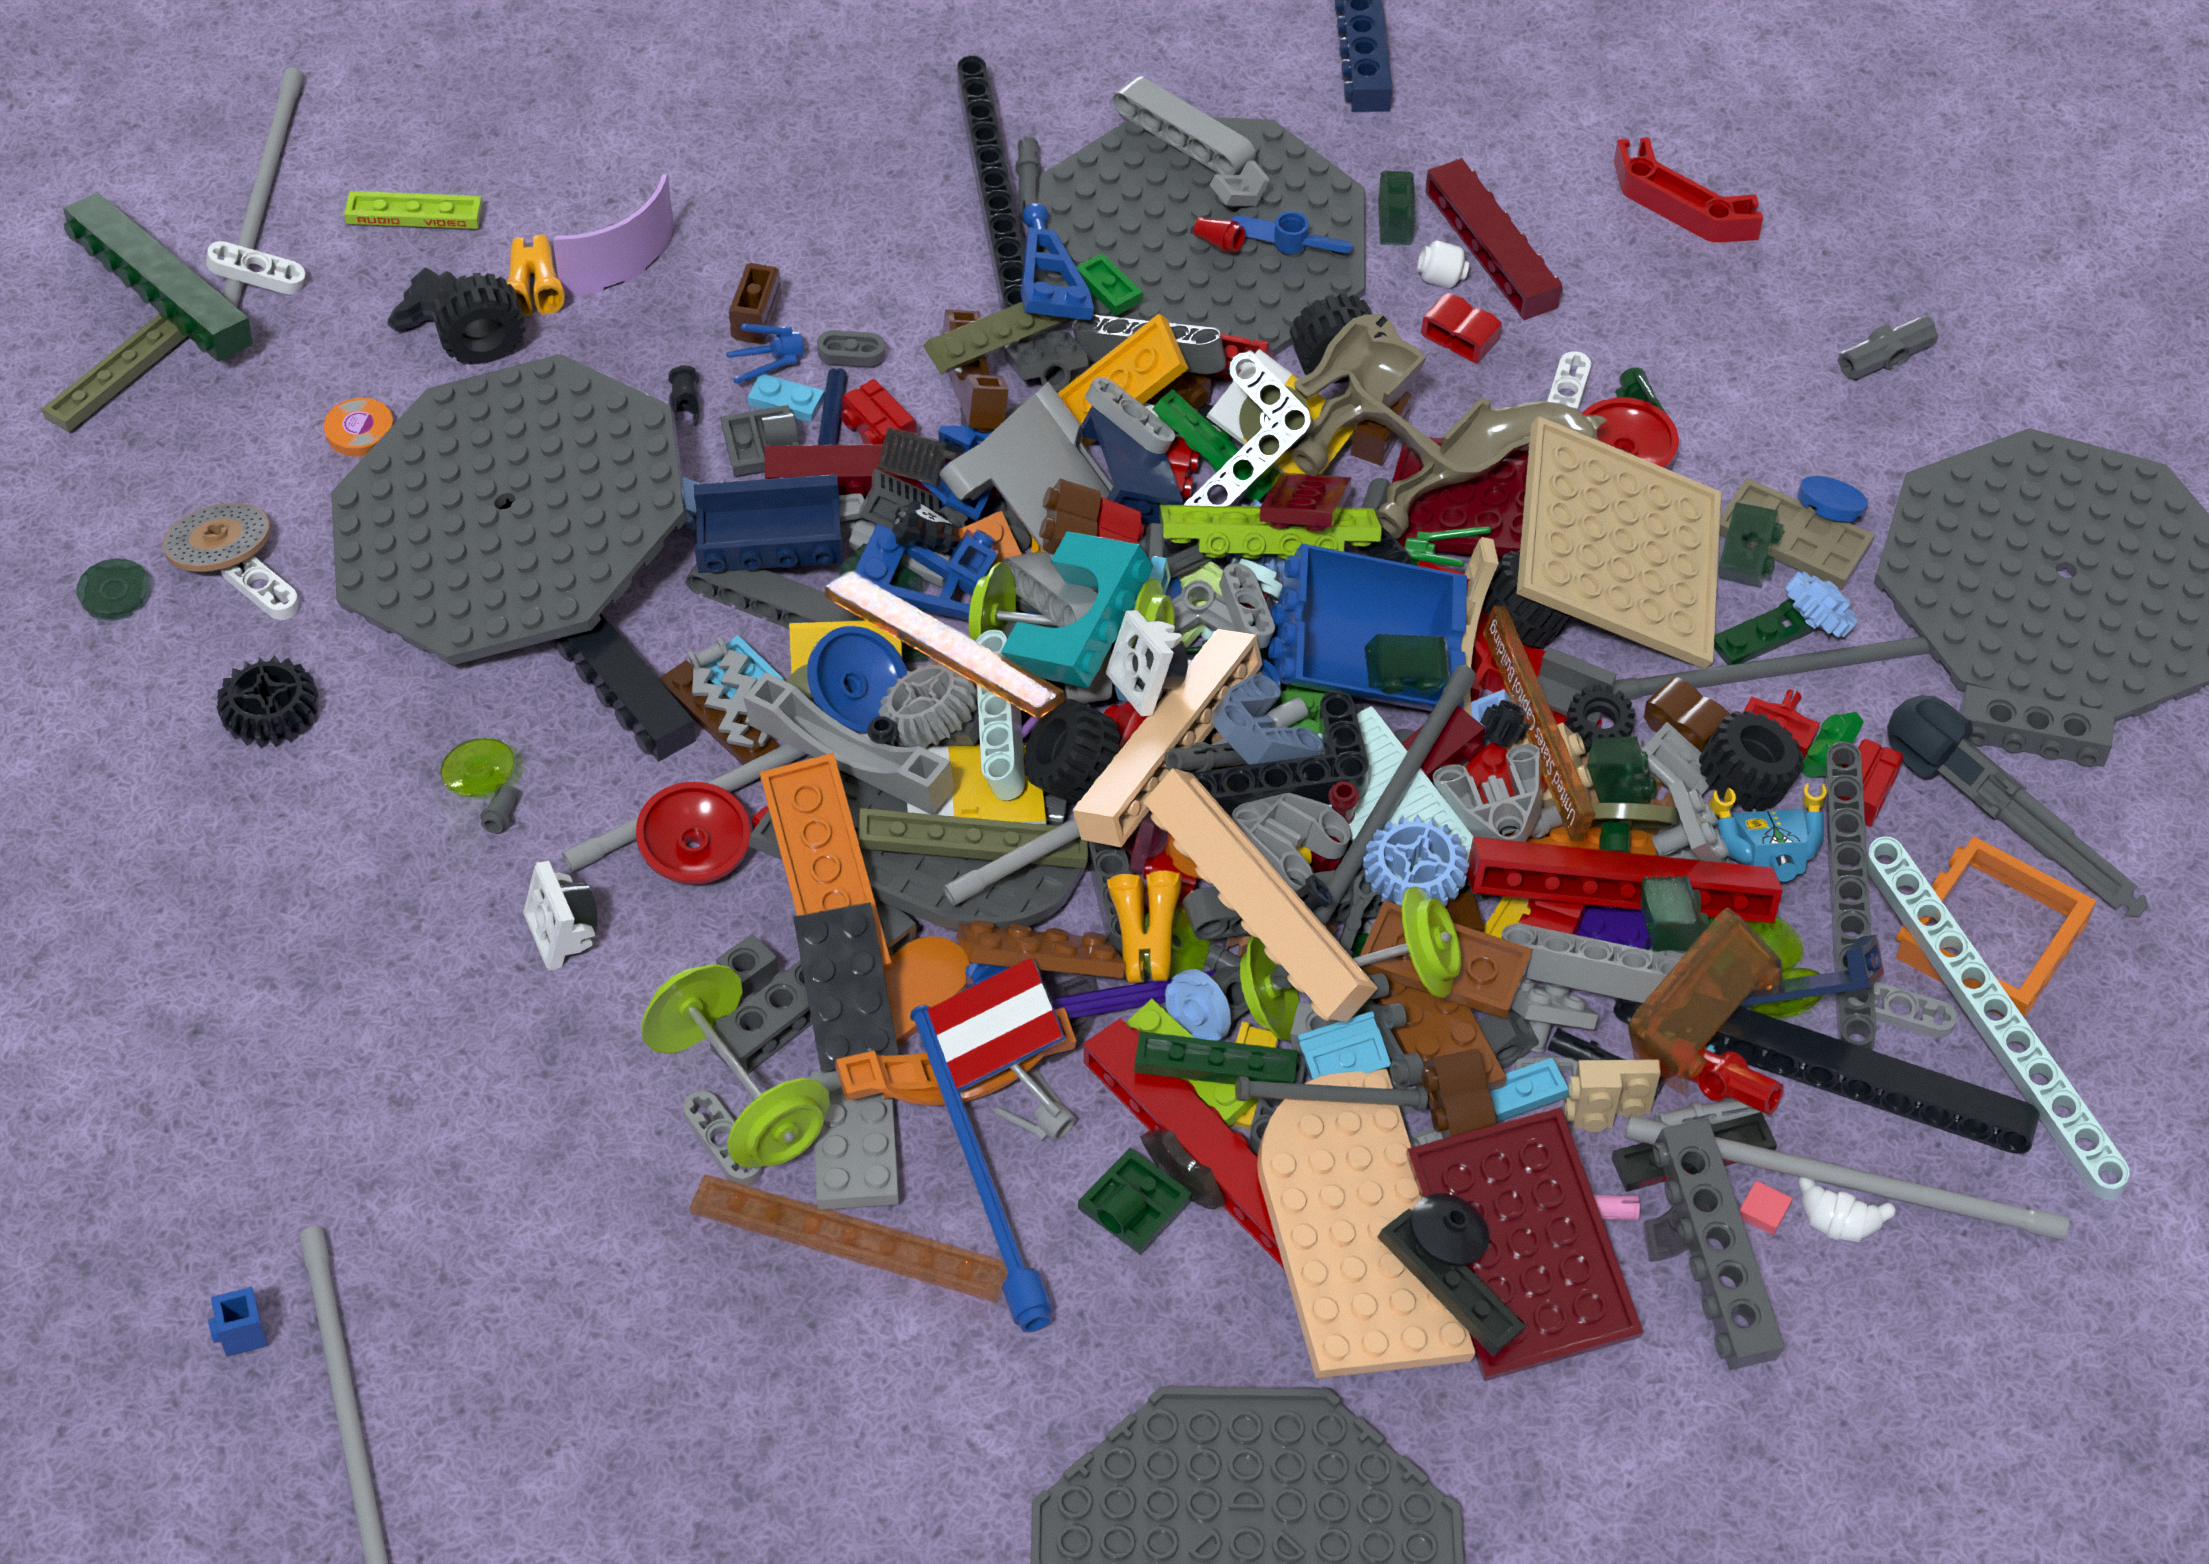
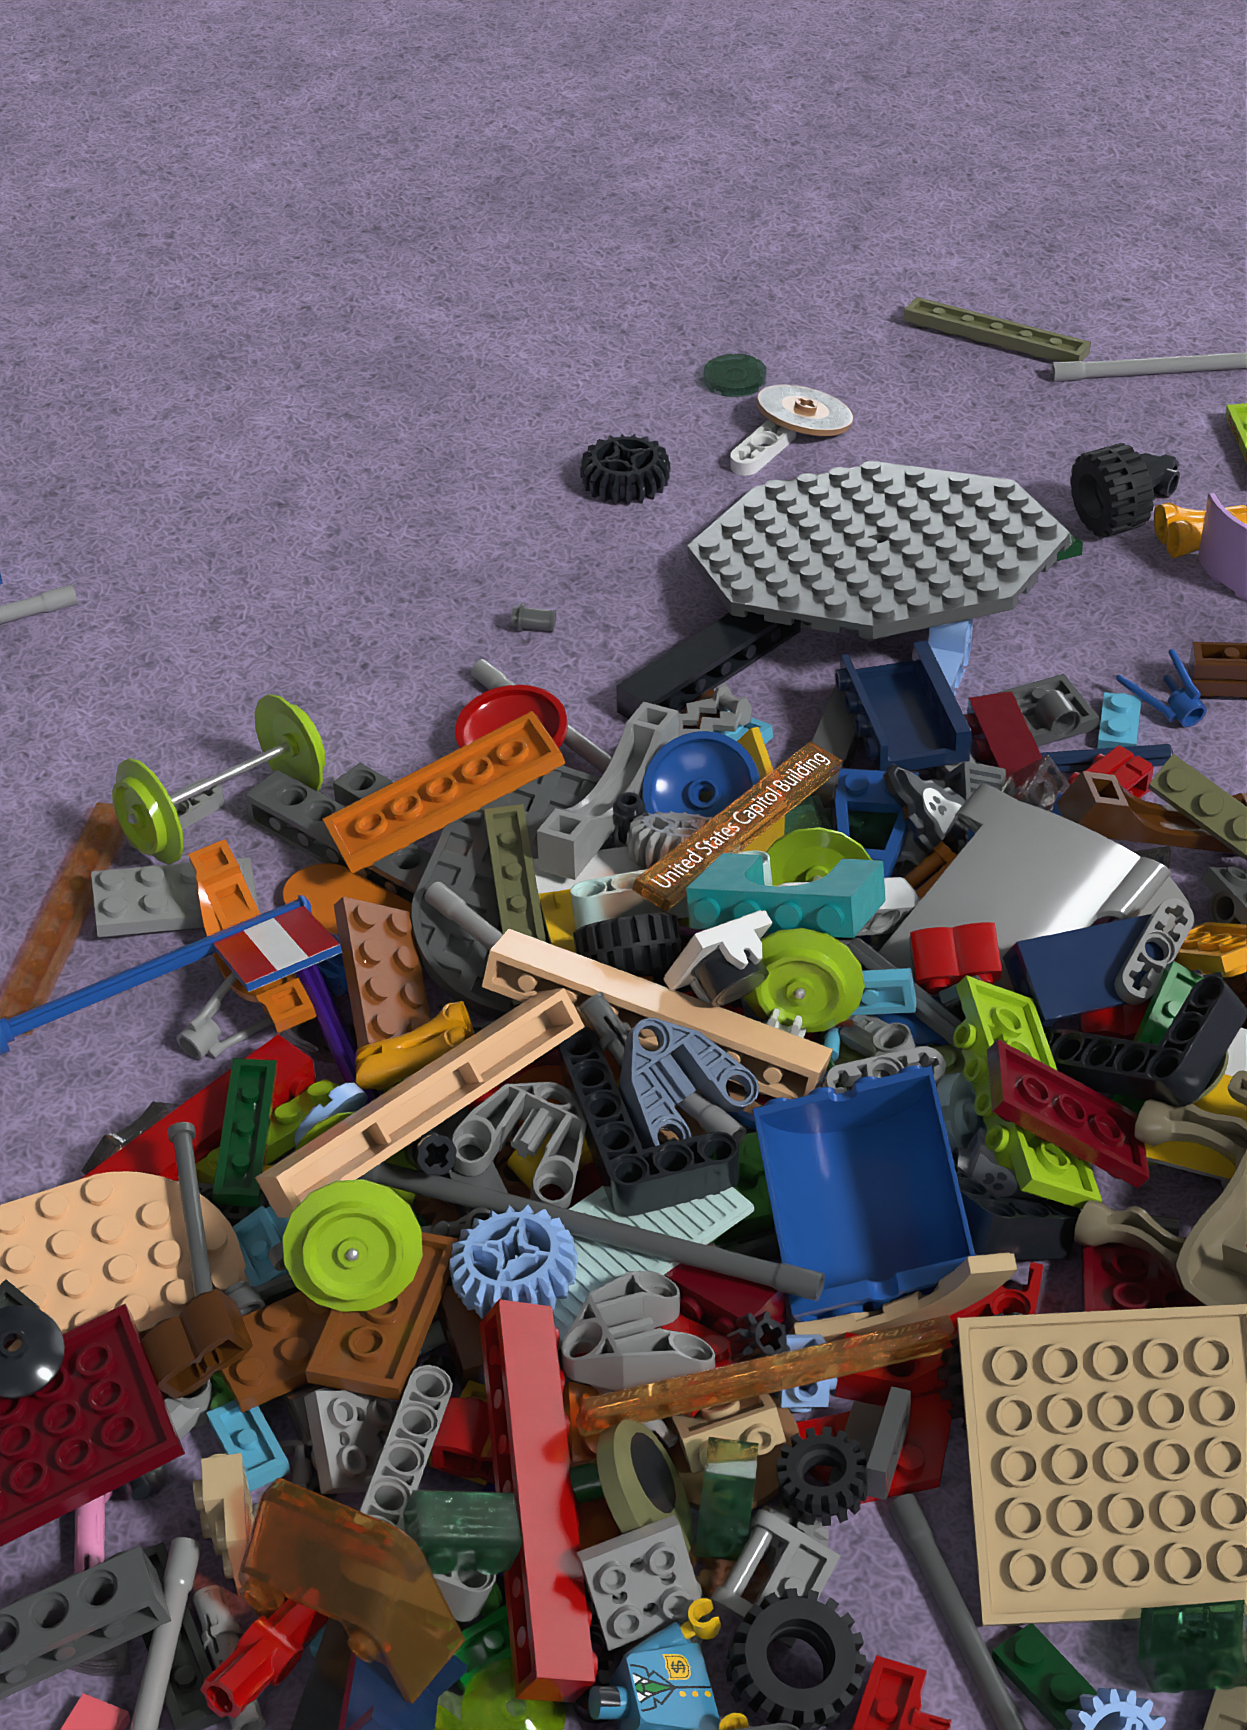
camera: 85 degrees right, 10 degrees down
brick [63,192,253,362] -> none
white beam [206,241,305,295] -> none
orange tile [323,397,394,457] -> none
clear neon green dish [440,738,515,797] -> none
white piece [523,861,597,971] -> none
black piece [668,365,700,426] -> none
black plate [793,902,899,1073] -> none
dark grey plate [817,330,886,367] -> none
blue brick [948,529,998,583] -> none
reddish brown brick [1039,478,1101,554] -> none
dark green plate [1078,1148,1192,1255] -> none
dark red pin [1328,781,1359,824] -> none
clear green brick [1364,634,1450,695] -> none
green plant [1405,526,1491,567] -> none
reddish brown brick [1643,677,1731,753] -> none

